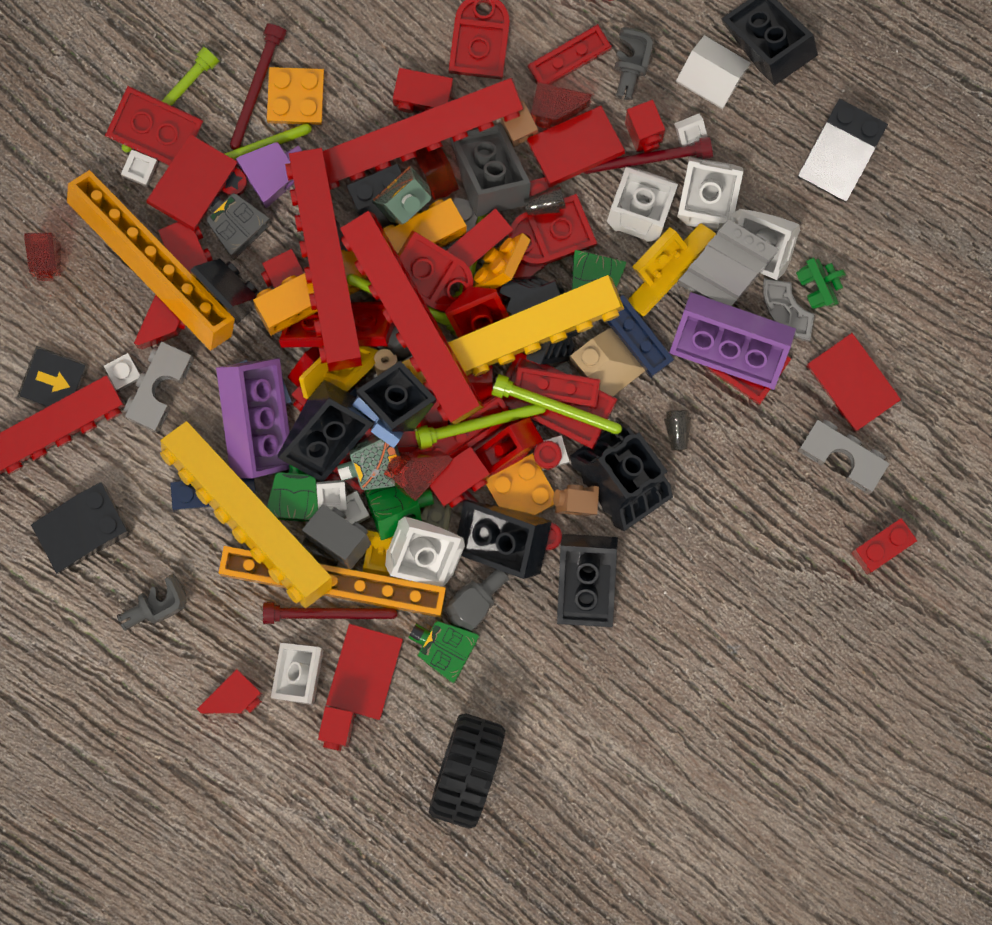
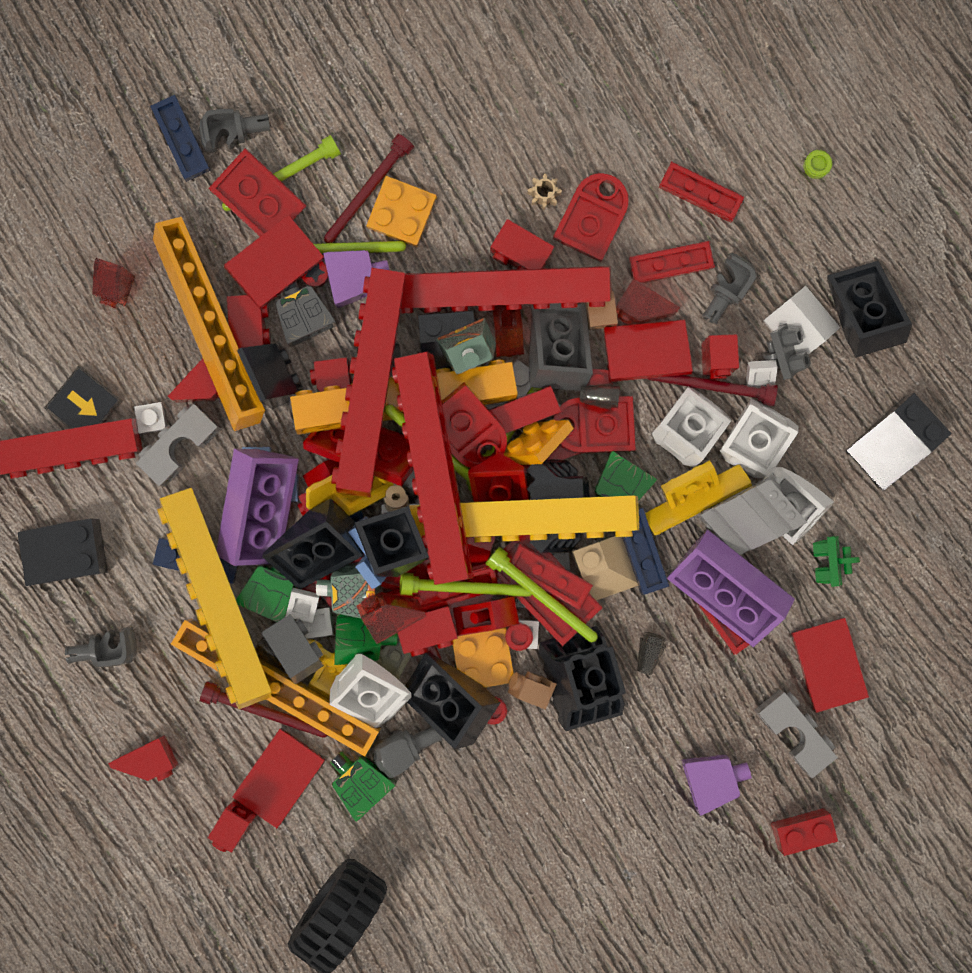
camera: 15 degrees right, 5 degrees up
white plate [121,150,158,187] -> none
white slope [271,643,324,706] -> none
black slope [557,534,618,628] -> none
light grey tile [763,278,814,342] -> none
none -> dark blue plate [150,95,211,182]
none -> dark grey piece [199,109,271,153]
none -> tan gear [527,174,562,210]
none -> medium lavender torso [681,755,752,815]
none -> dark grey hips [762,324,811,380]

